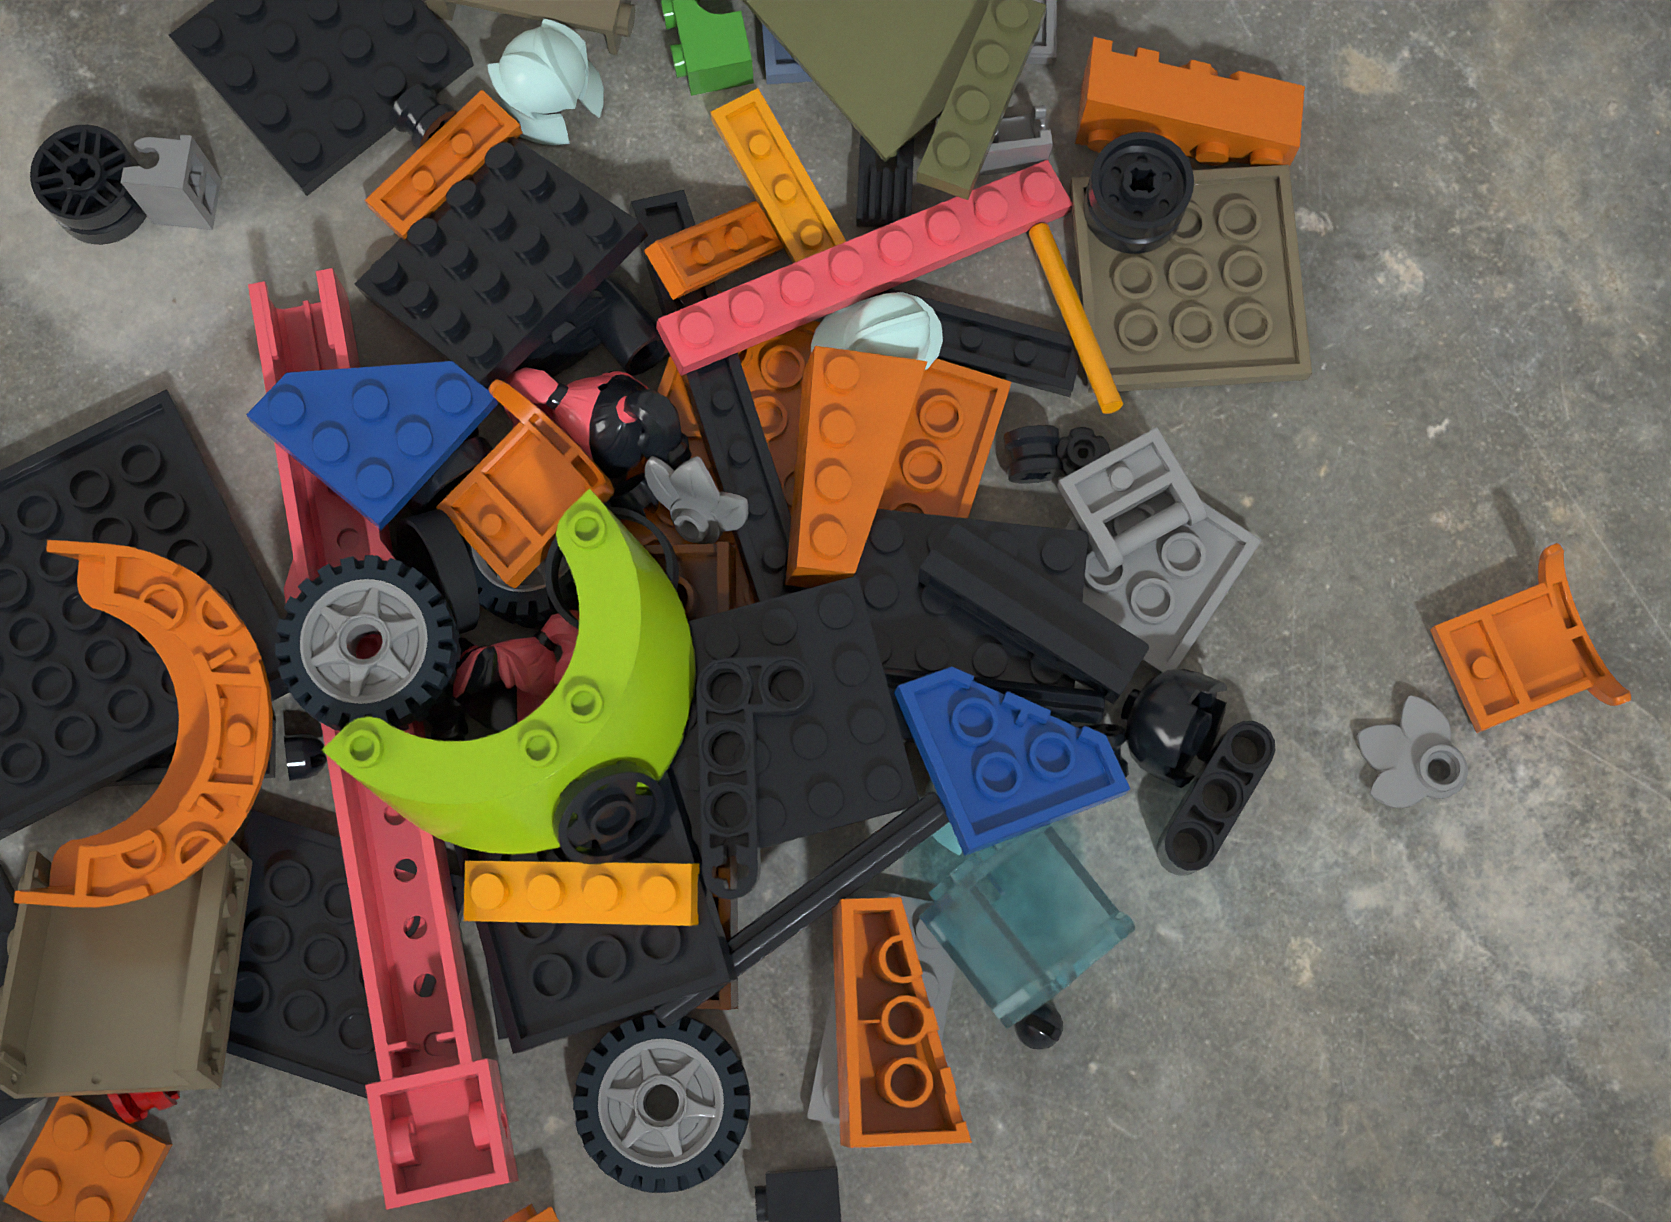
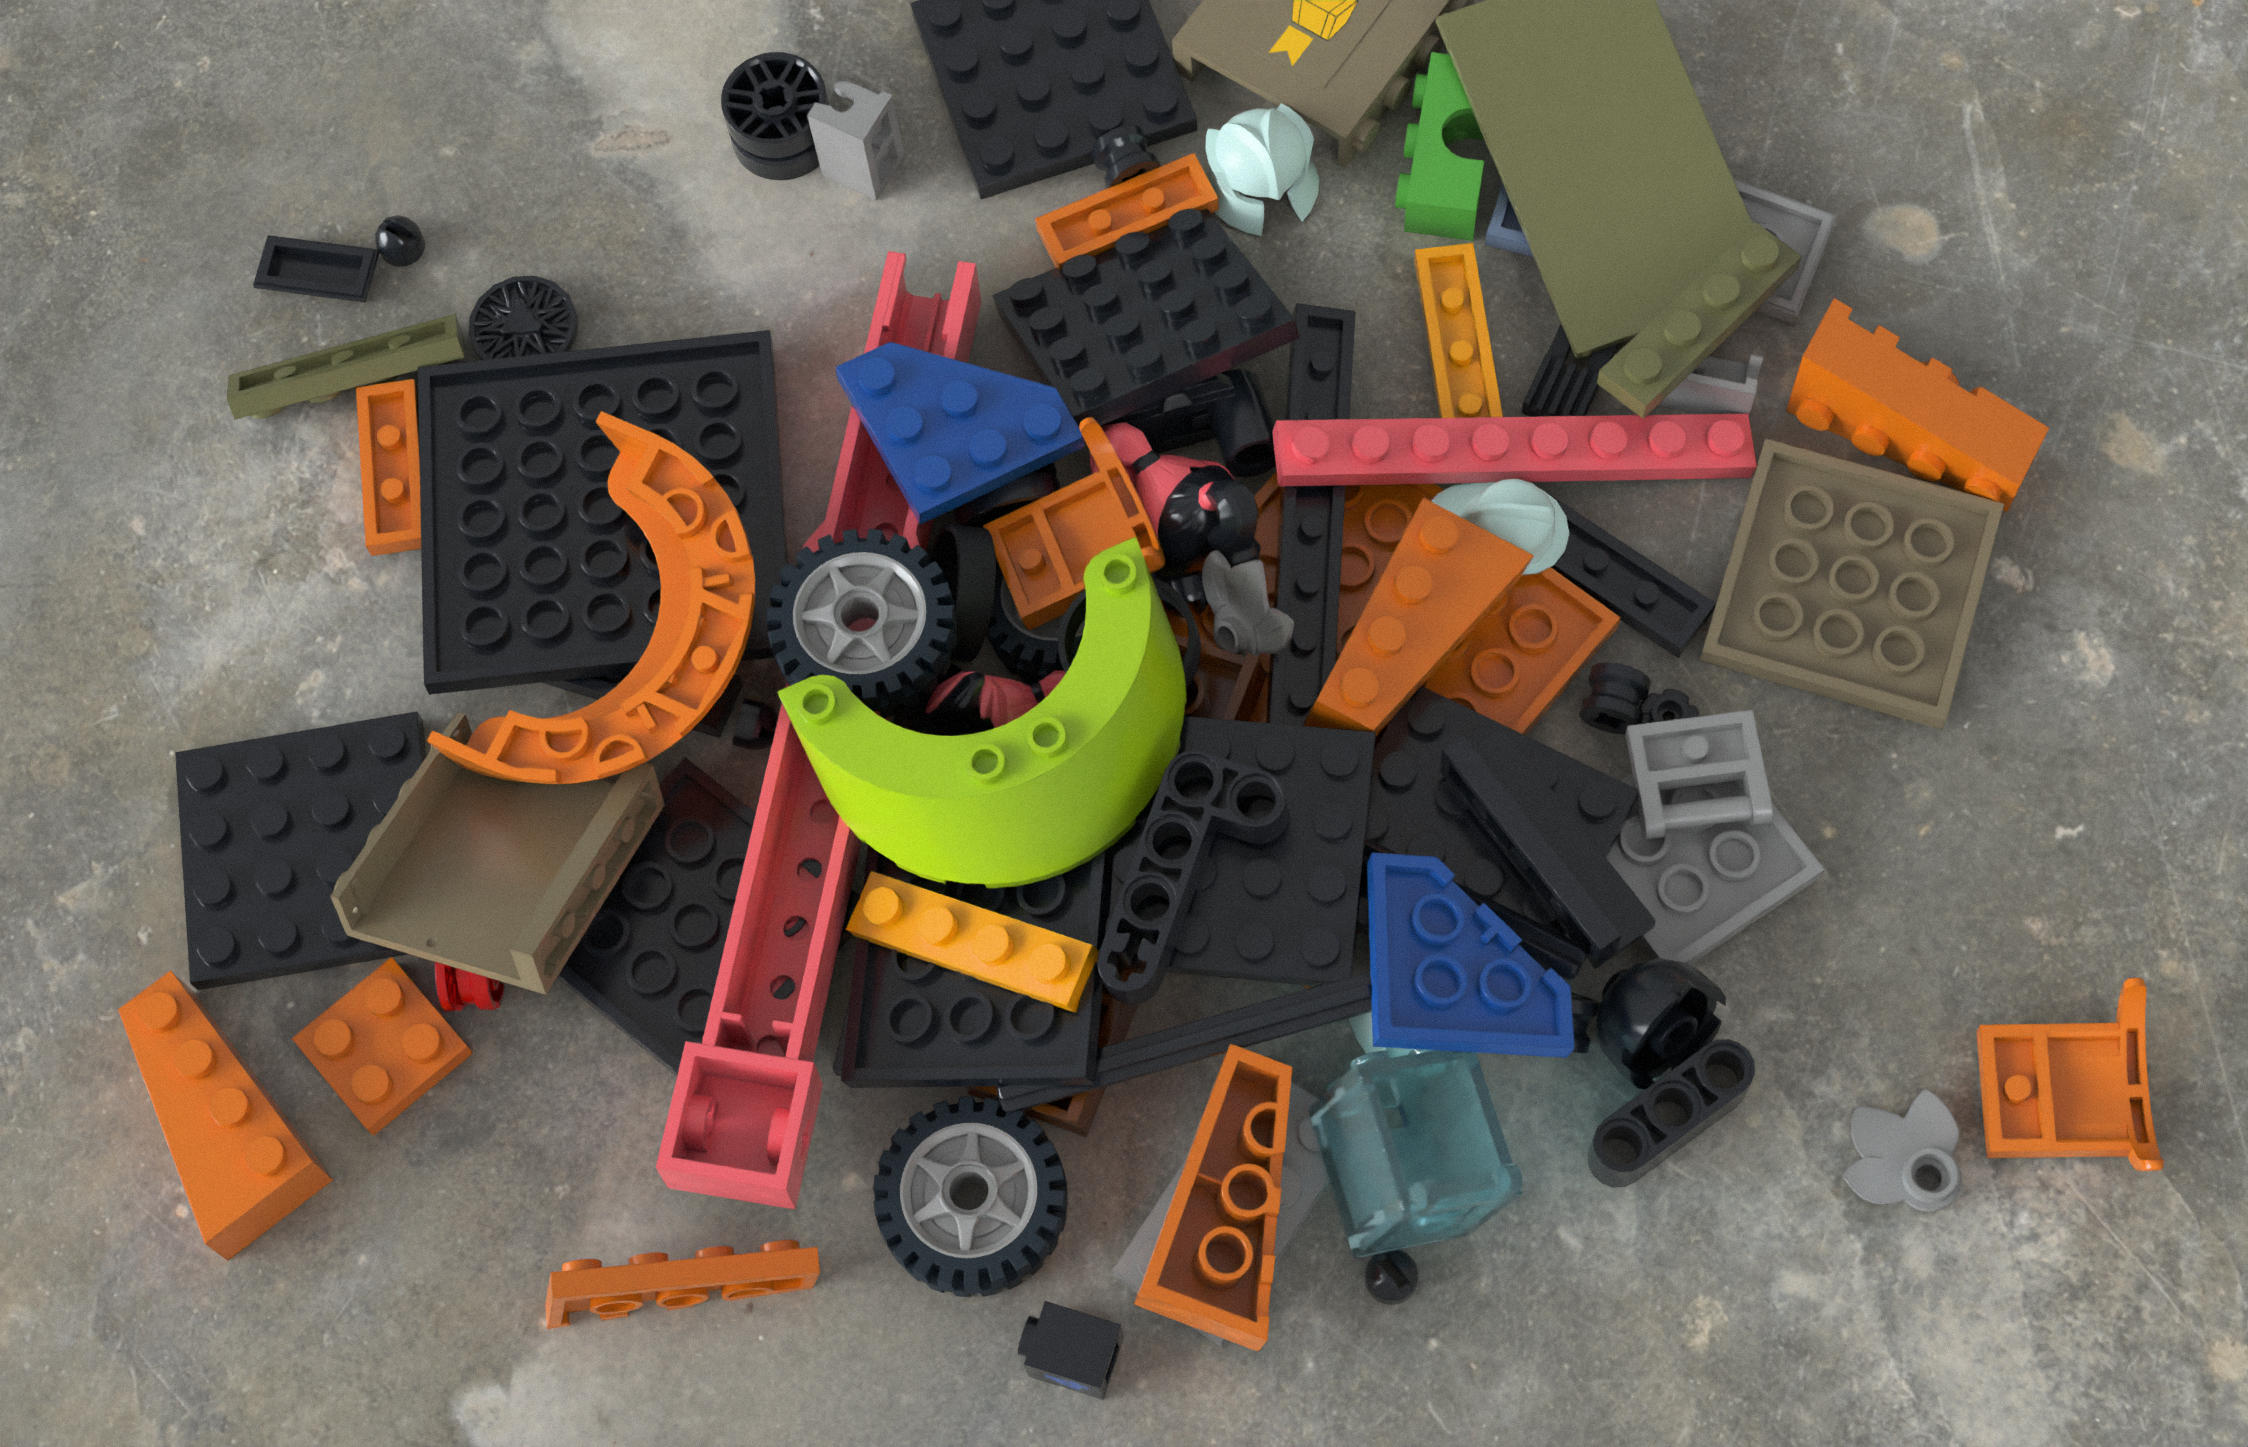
camera: 30 degrees right, 10 degrees down
black wheel [553,761,665,864] -> none
orange tile [644,200,784,300] -> none
light orange bar [1028,223,1123,414] -> none
black wheel [1084,132,1194,254] -> none

